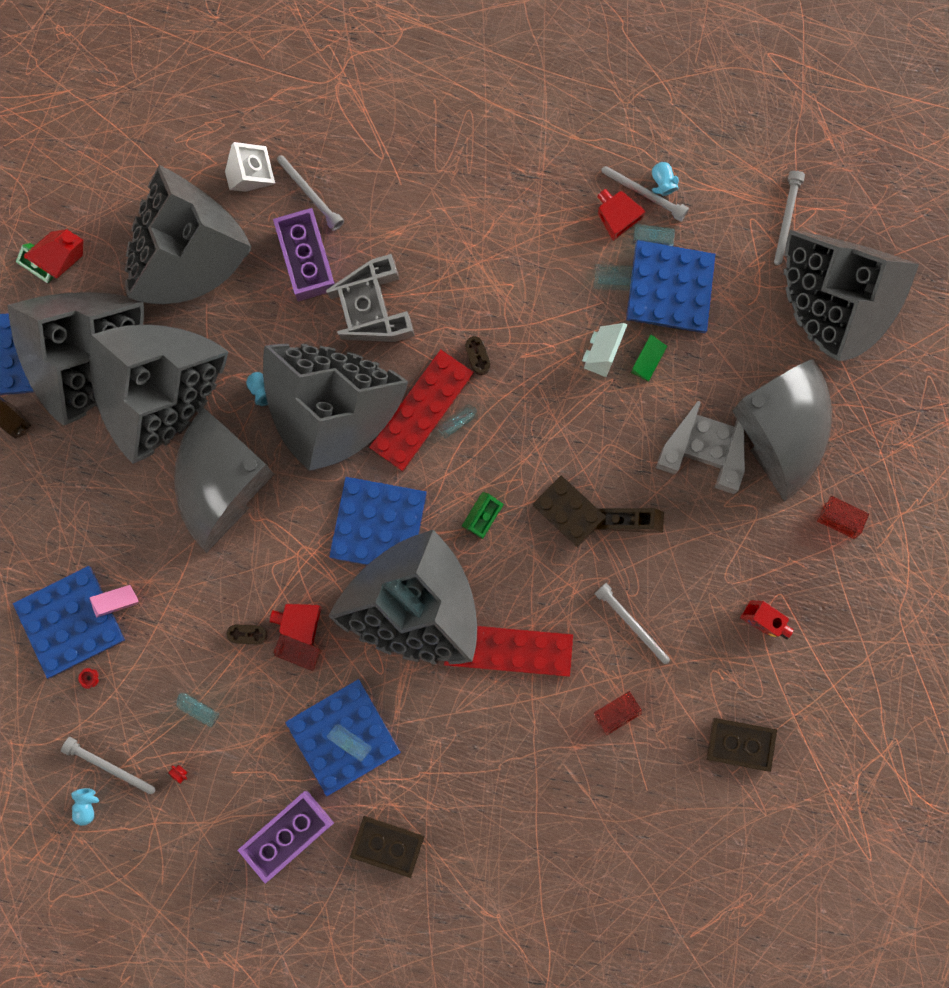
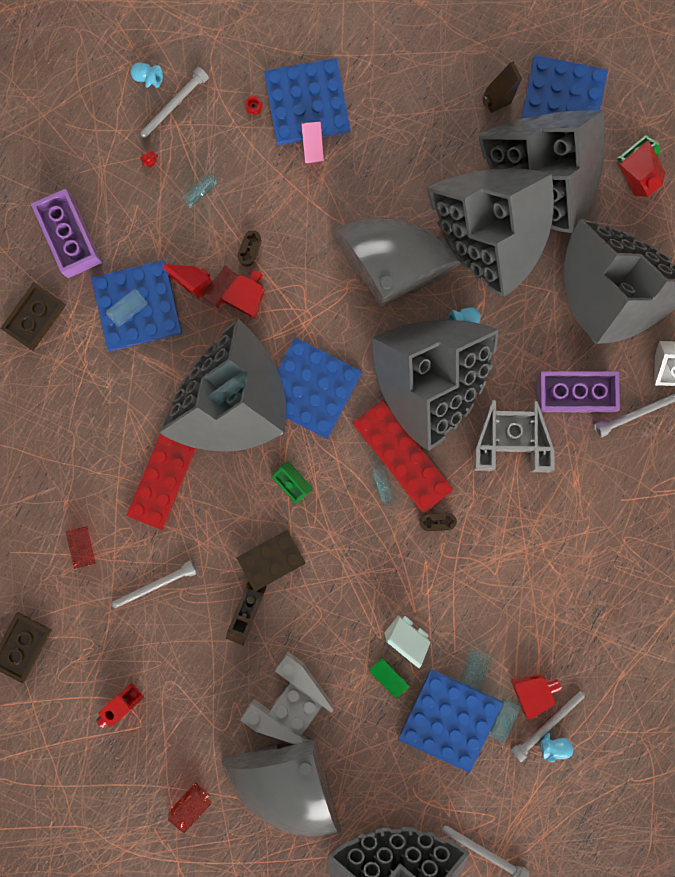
camera: 110 degrees right, 5 degrees up
none -> red slope [162,264,213,300]

